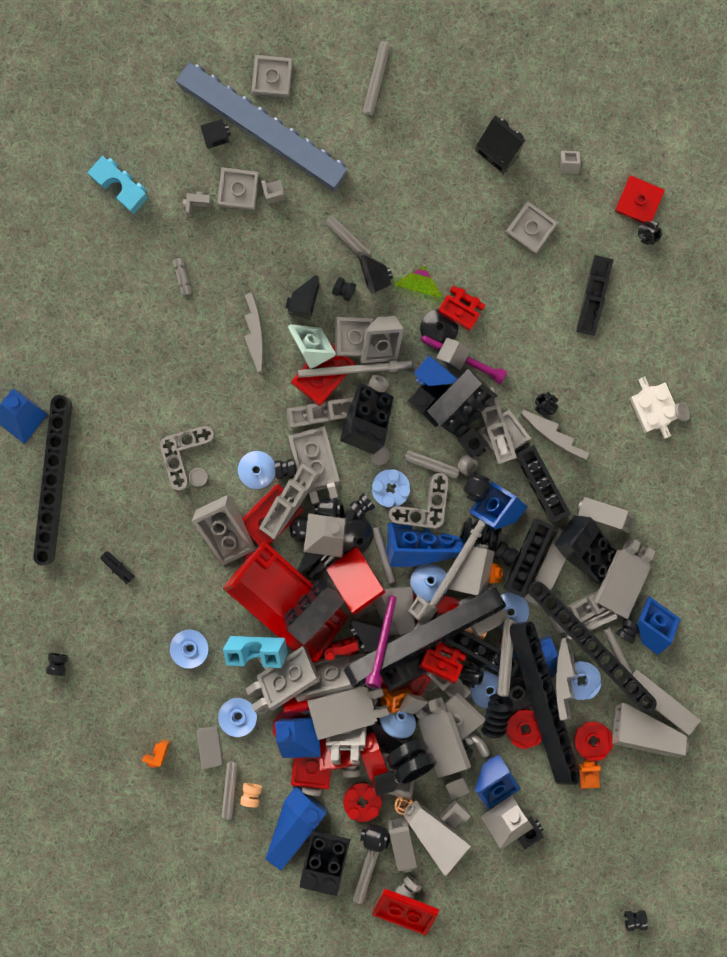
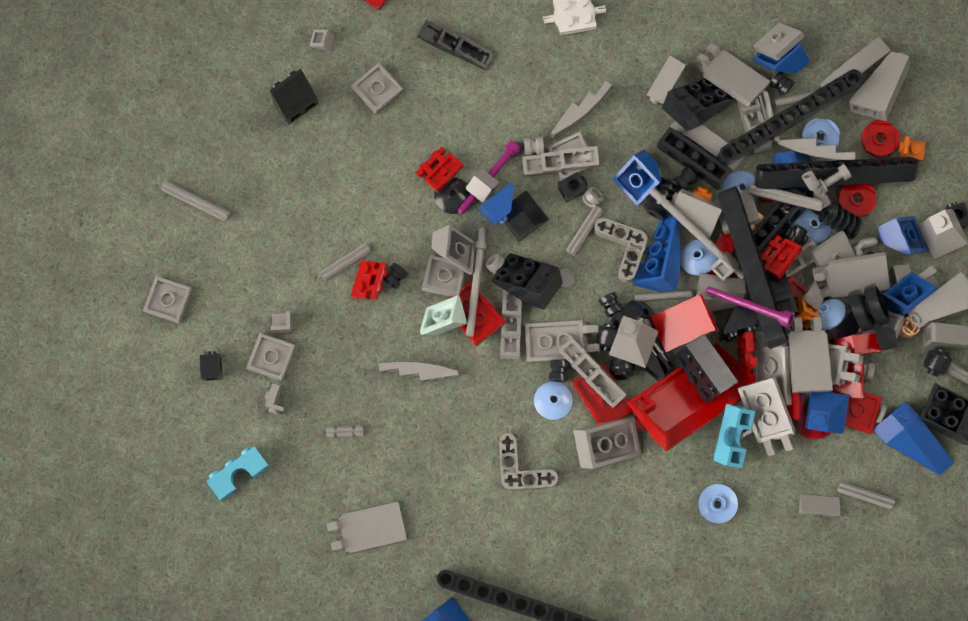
camera: 80 degrees left, 10 degrees down
black axle [100,551,135,585] -> none
orange bracket [142,739,170,768] -> none
sand blue brick [176,62,347,192] -> none
light grey piece [189,468,208,487] -> none
light blue dish [218,698,257,737] -> none
light nougat wheel [240,783,262,808] -> none
black slope [285,275,320,320] -> none
red plate [343,782,382,822] -> none
black slope [357,251,393,294] -> none
light blue plate [372,469,410,507] -> none
clear neon green tile [394,265,442,298] -> none
black brick [427,369,497,437] -> none
black head [463,473,492,503] -> none
black brick [516,445,571,523] -> none
black gear [535,392,558,417] -> none
none -> light grey tile [327,502,407,554]
none -> red plate [351,260,388,301]
none -> light grey wheel [523,136,544,156]
none -> light grey plate [753,22,805,60]
none -> light grey bar [801,164,852,208]
none -> blue slope [882,272,938,316]

